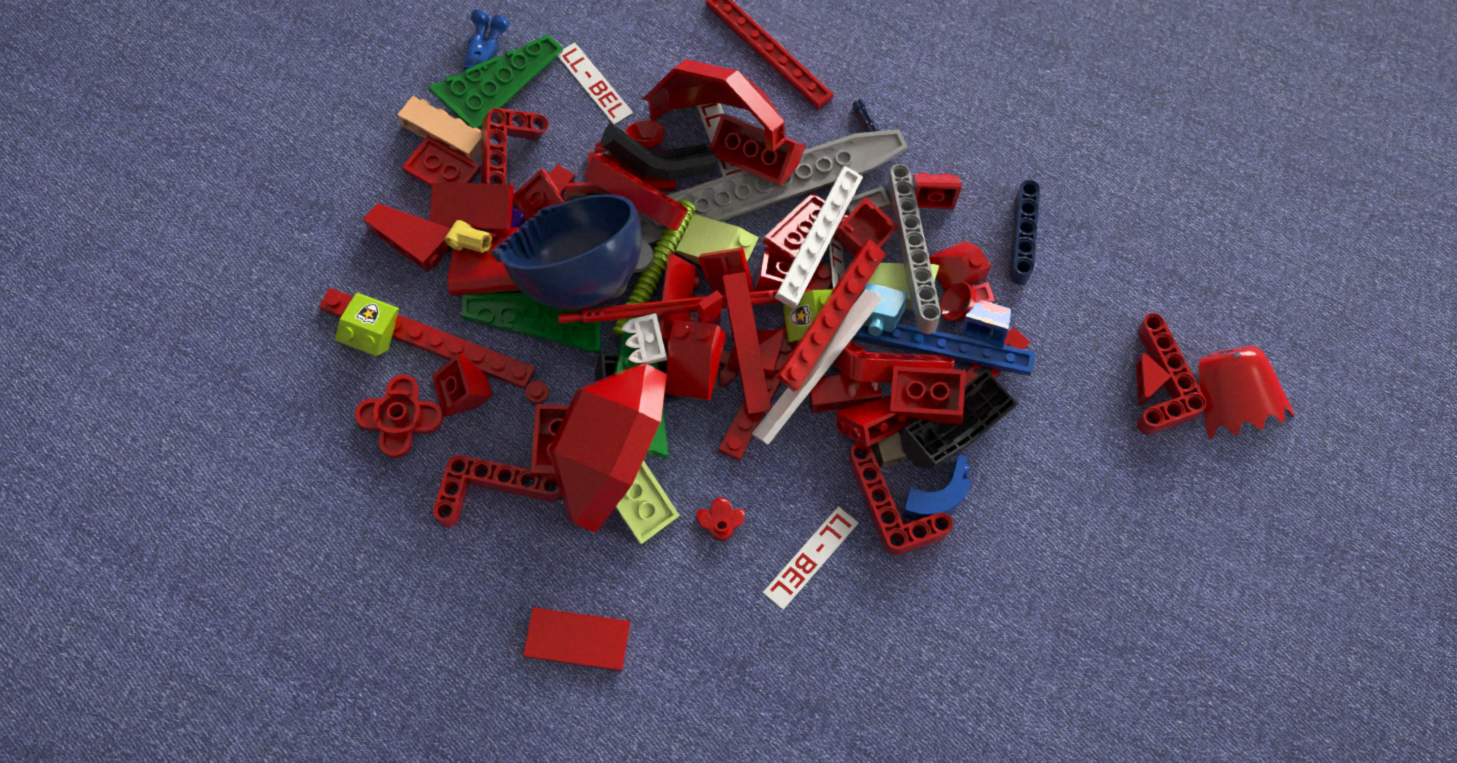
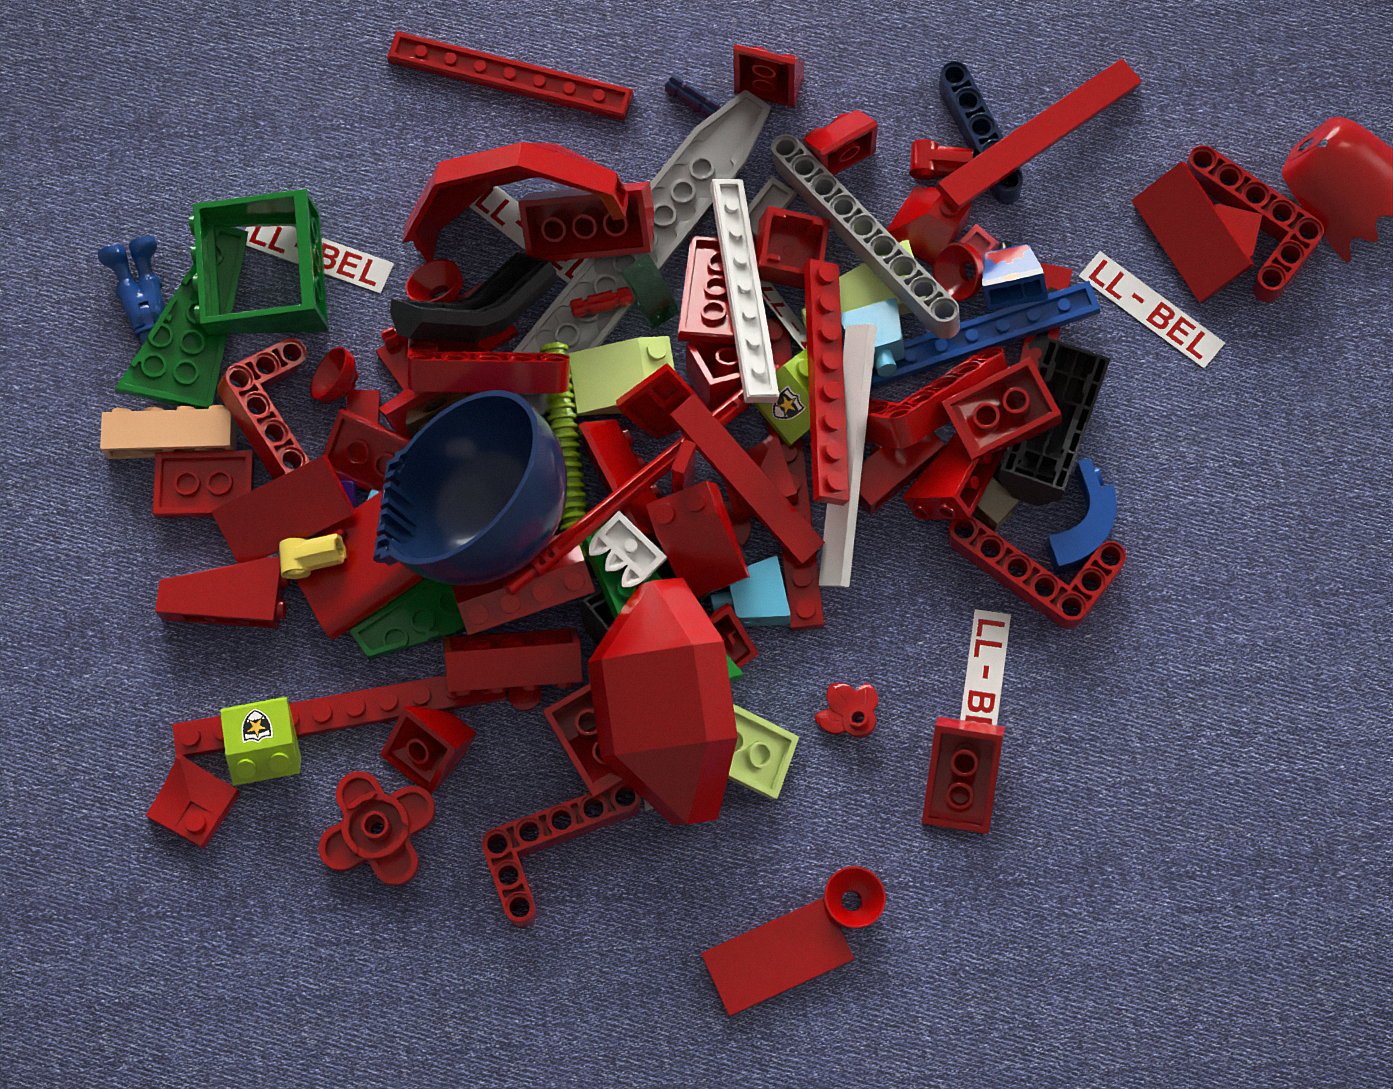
camera: 25 degrees left, 5 degrees up
none -> red plate [146,754,241,850]
none -> green windscreen [189,189,329,335]
none -> red piece [310,346,359,403]
none -> red slope [443,627,582,696]
none -> red slope [451,534,595,636]
none -> red axle [570,286,633,318]
none -> clear green slope [620,254,680,330]
none -> red slope [709,603,759,669]
none -> medium azure torso [711,556,791,627]
none -> red slope [733,44,805,108]
none -> red piece [823,866,886,929]
none -> red piece [909,139,973,180]
none -> red slope [921,716,1005,834]
none -> red tile [936,58,1142,211]
none -> white sticker [1079,251,1225,368]
none -> red tile [1131,161,1254,303]

